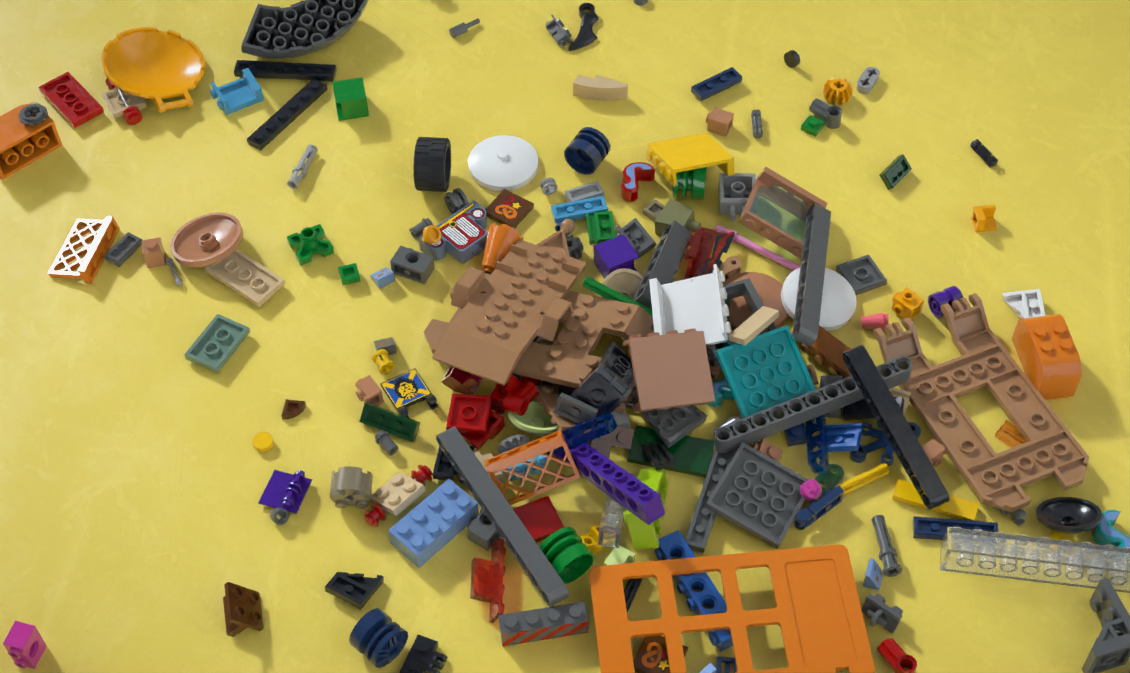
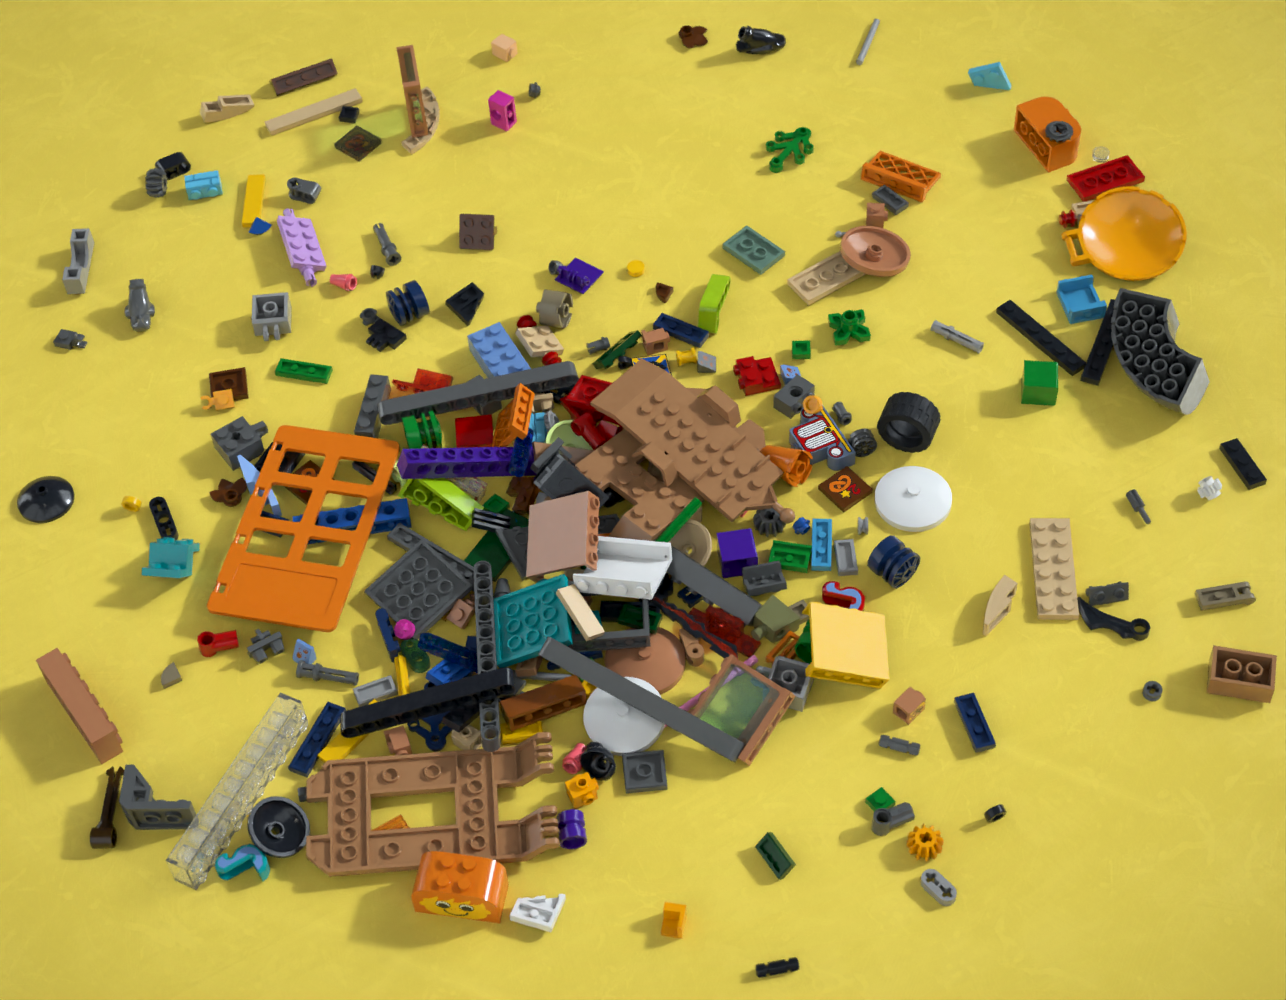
camera: 110 degrees right, 0 degrees up
none -> light grey tile [353,675,398,707]
none -> green plate [482,494,510,514]
none -> black piece [580,742,616,781]
none -> dark blue plate [653,313,709,348]
none -> lime beam [698,274,731,334]
none -> red plate [733,356,781,396]
none -> green plant [766,127,814,173]
none -> orange tile [766,631,799,665]
none -> tan plate [1029,518,1079,620]

